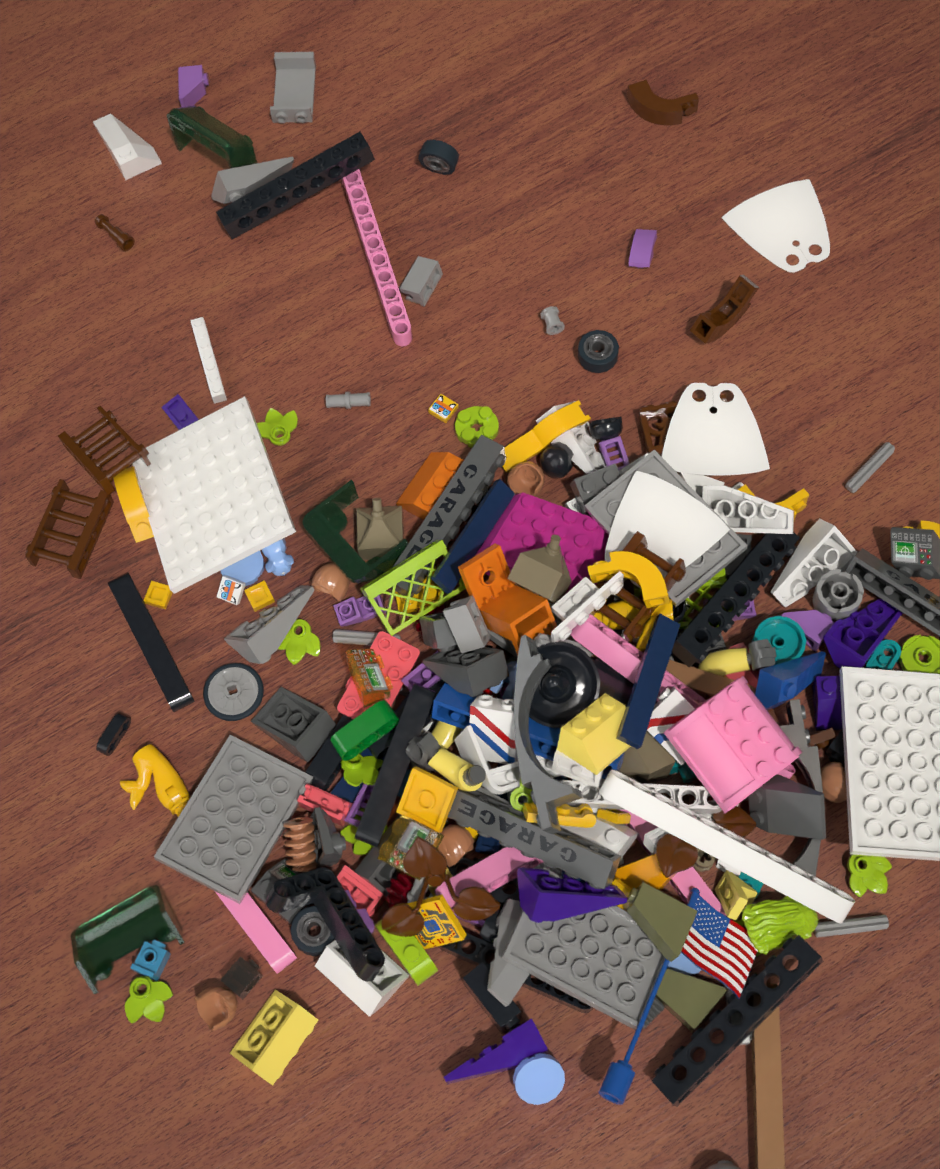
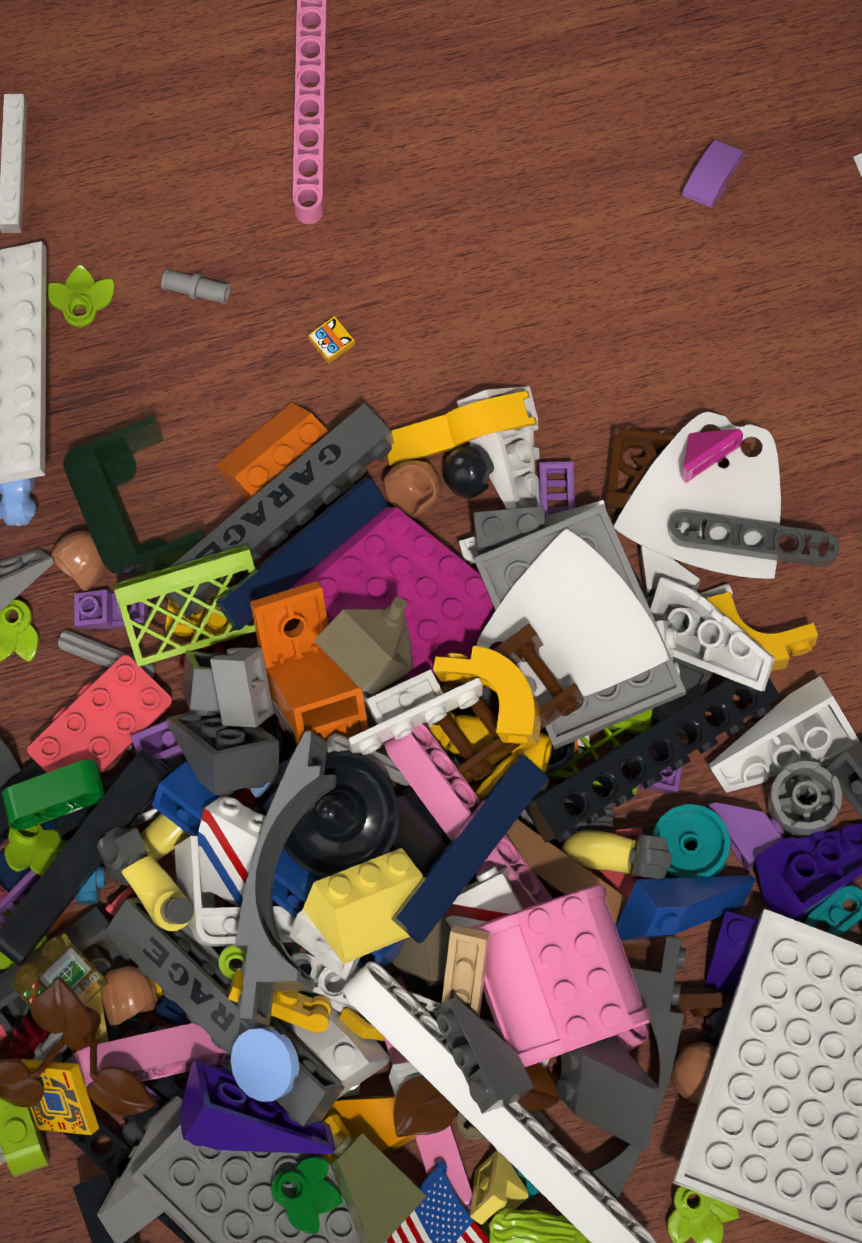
camera: 15 degrees right, 5 degrees up
clear yellow slope [346,649,393,708] -> none
dark tan piece [357,498,405,560] -> none
yellow plate [396,766,458,834] -> none
light grey hinge [399,256,443,307] -> none
lime plate [455,406,499,448] -> none
light grey bush [540,306,565,335] -> none
wheel [578,330,619,373] -> none
black hair [589,417,623,442] -> none
reddish brown arch [690,275,759,344] -> none
none -> light blue tile [230,1026,299,1102]
none -> green plate [271,1157,343,1234]
none -> dark grey slope [434,997,534,1114]
none -> tan plate [441,925,490,1018]
none -> dark grey beam [669,512,840,567]
none -> dark pink slope [682,429,744,483]

